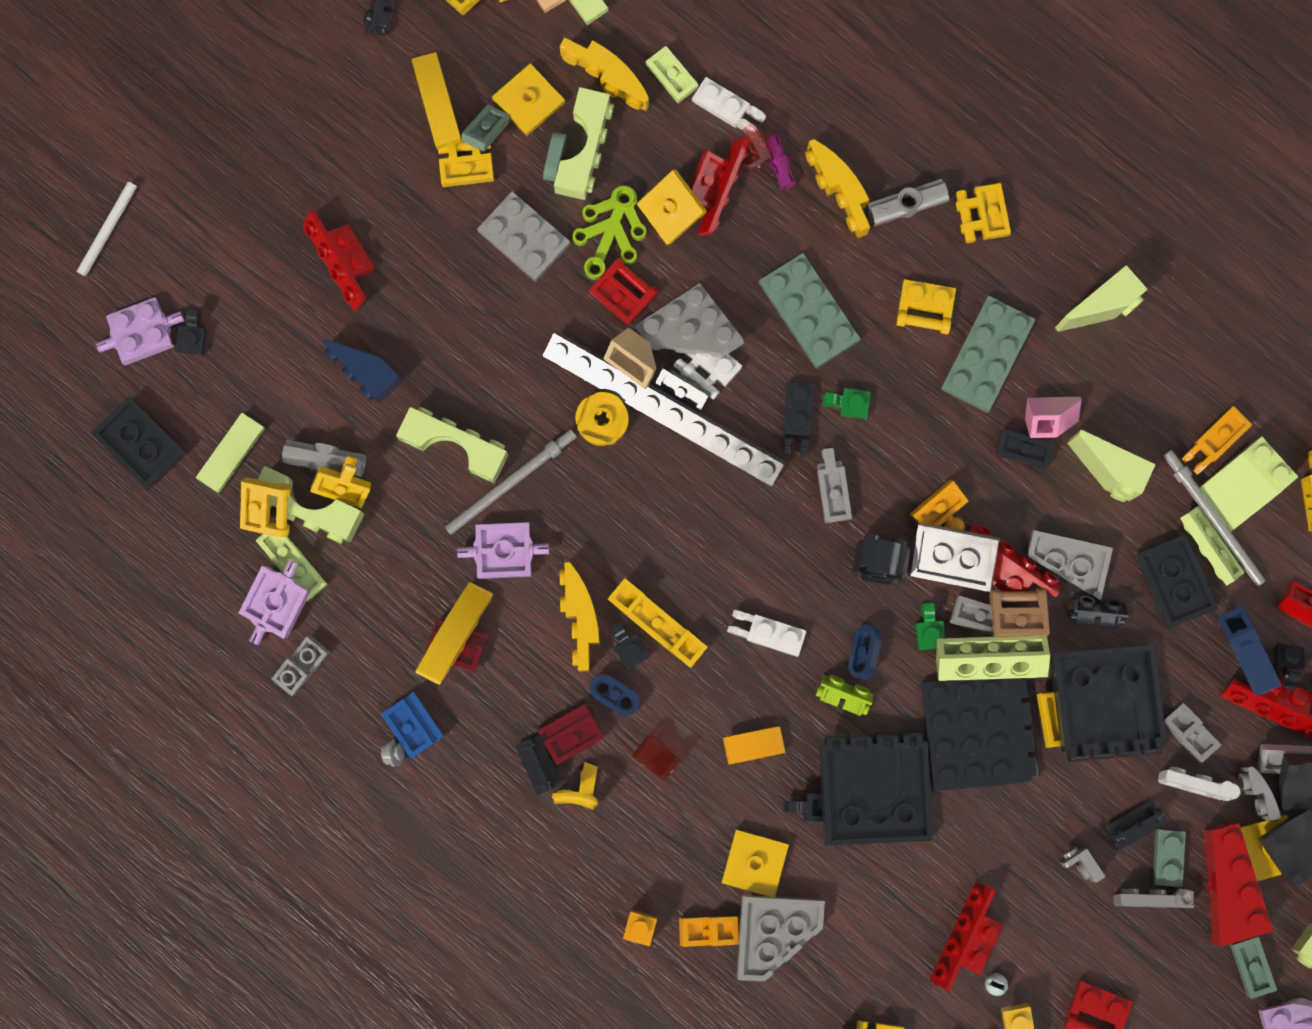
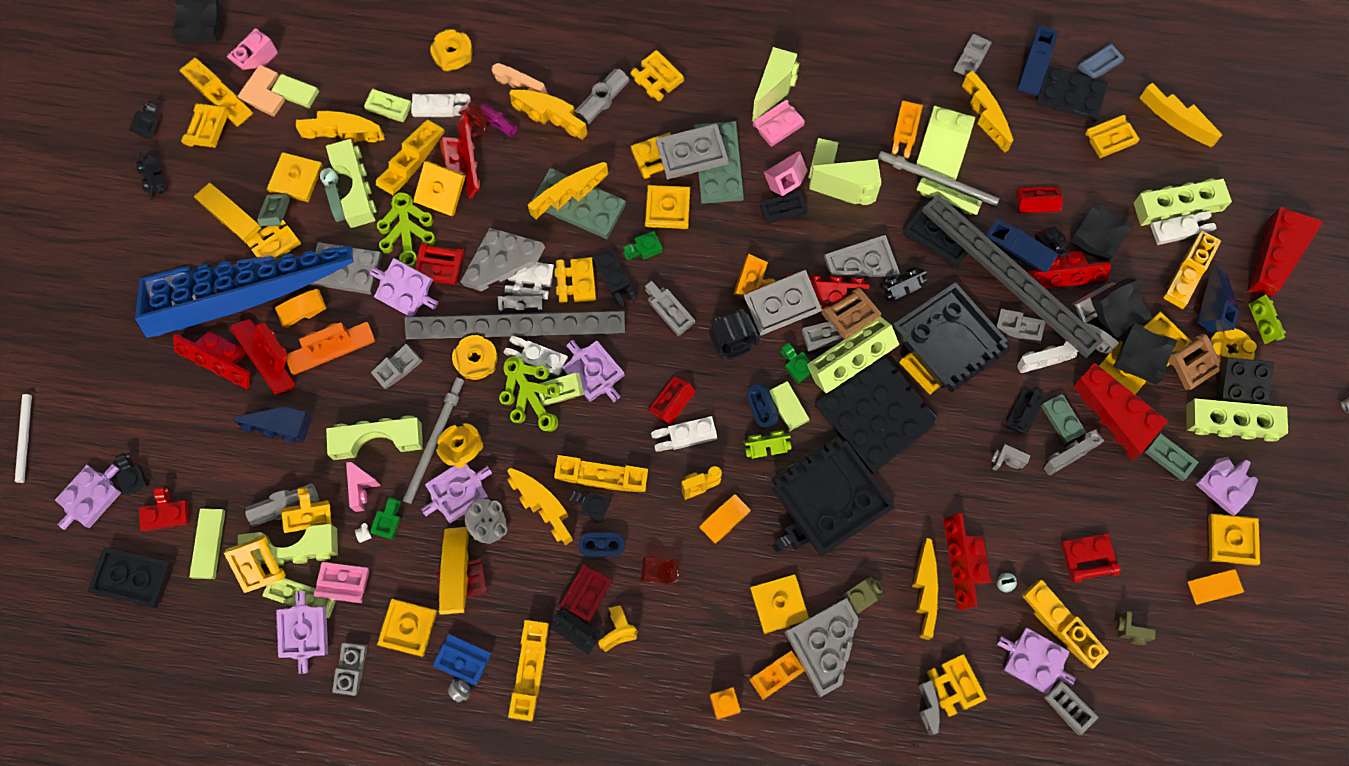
camera: 30 degrees left, 10 degrees down
tan slope [604,328,656,389] -> none
none -> blue wedge [135,246,354,338]
none -> red plate [139,487,189,531]
none -> red bracket [230,319,295,394]
none -> light orange slope [275,289,326,328]
none -> orange bracket [286,322,375,375]
none -> bright pink plate [314,562,370,603]
none -> light aqua hinge [320,168,339,186]
none -> bright pink slope [346,462,380,512]
none -> white hand [355,523,372,543]
none -> lavender plate [370,258,438,316]
none -> green plate [370,497,401,540]
none -> light grey slope [371,344,423,389]
none -> yellow slope [376,120,444,196]
none -> yellow plate [377,599,438,657]
none -> yellow plate [431,30,473,71]
none -> yellow plate [436,423,483,468]
none -> light grey plate [465,498,507,544]
none -> light nougat hinge [492,63,548,95]
none -> lime plant [499,356,560,432]
none -> white hinge [504,336,569,378]
none -> yellow slope [508,620,549,721]
none -> yellow slope [528,162,608,219]
none -> yellowish green plate [539,373,584,406]
none -> yellow plate [554,257,596,303]
none -> lavender plate [562,340,625,402]
none -> yellow plate [645,185,690,229]
none -> red slope [648,376,695,425]
none -> light grey plate [656,124,728,179]
none -> yellow plate [681,466,722,500]
none -> bright pink plate [753,100,805,147]
none -> yellowish green tile [770,381,809,431]
none -> yellowish green tile [809,138,838,178]
none -> olive bracket [843,577,884,615]
none -> yellow slope [912,538,938,640]
none -> dark grey plate [922,194,1104,358]

